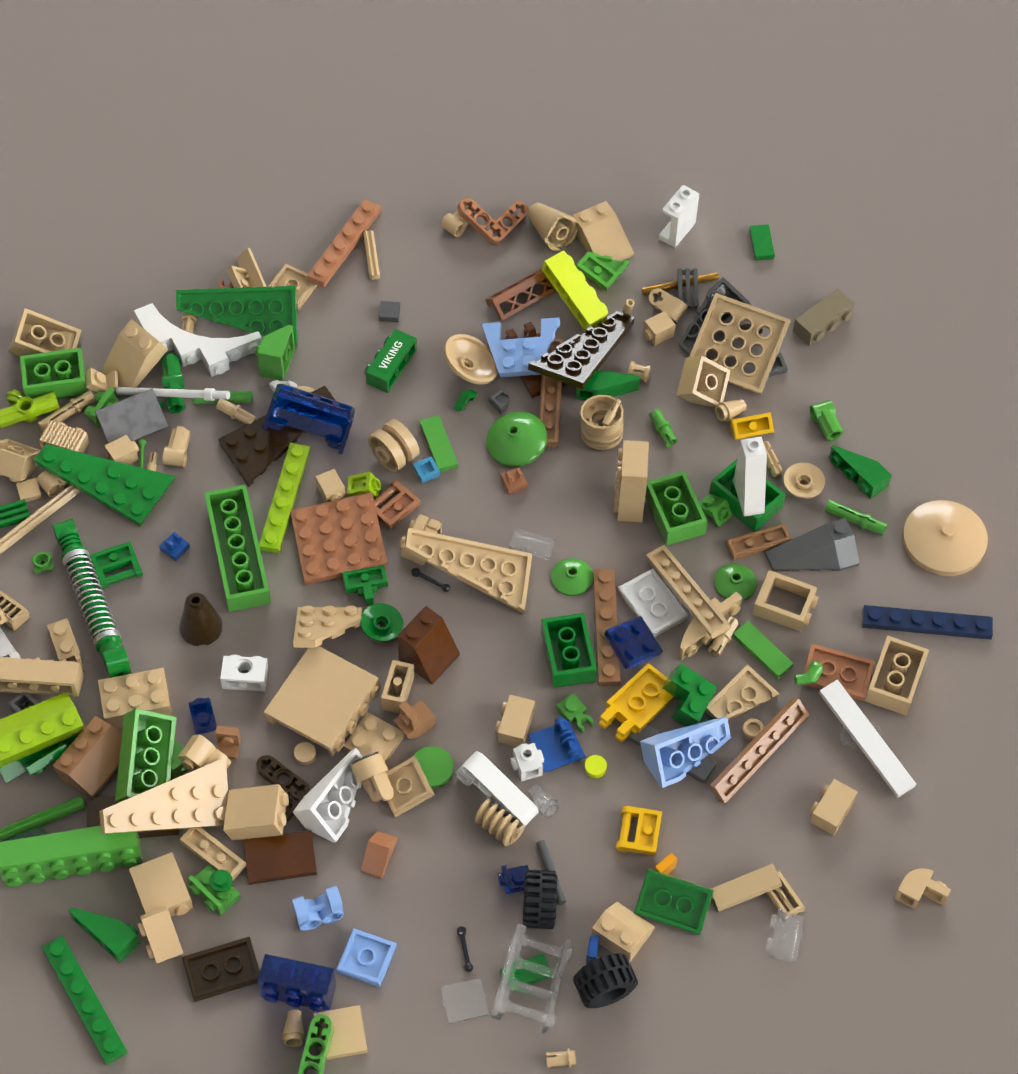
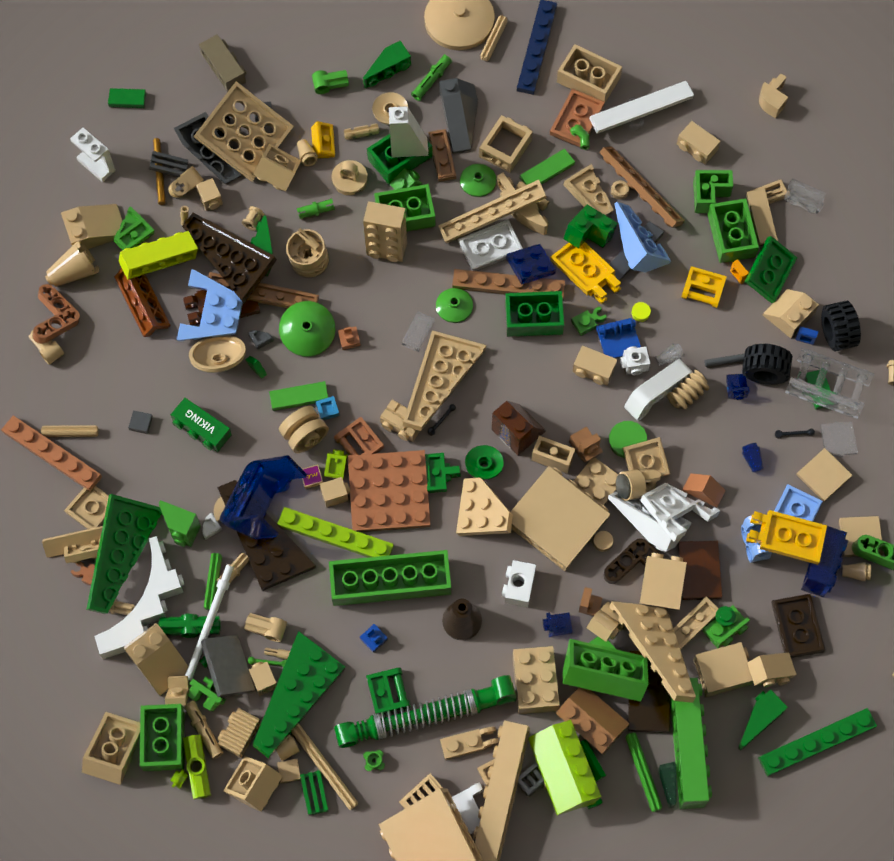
camera: 80 degrees left, 10 degrees up
none -> magenta tile [300,464,323,489]
none -> tan tile [332,160,368,196]
none -> tan axle [480,15,508,61]
none -> white wing [641,483,720,542]
none -> bright green brick [693,170,733,213]
none -> bright green brick [707,199,759,263]
none -> clear blue cone [742,443,764,472]
none -> yellow tile [746,510,827,565]
none -> tan tile [796,448,852,502]

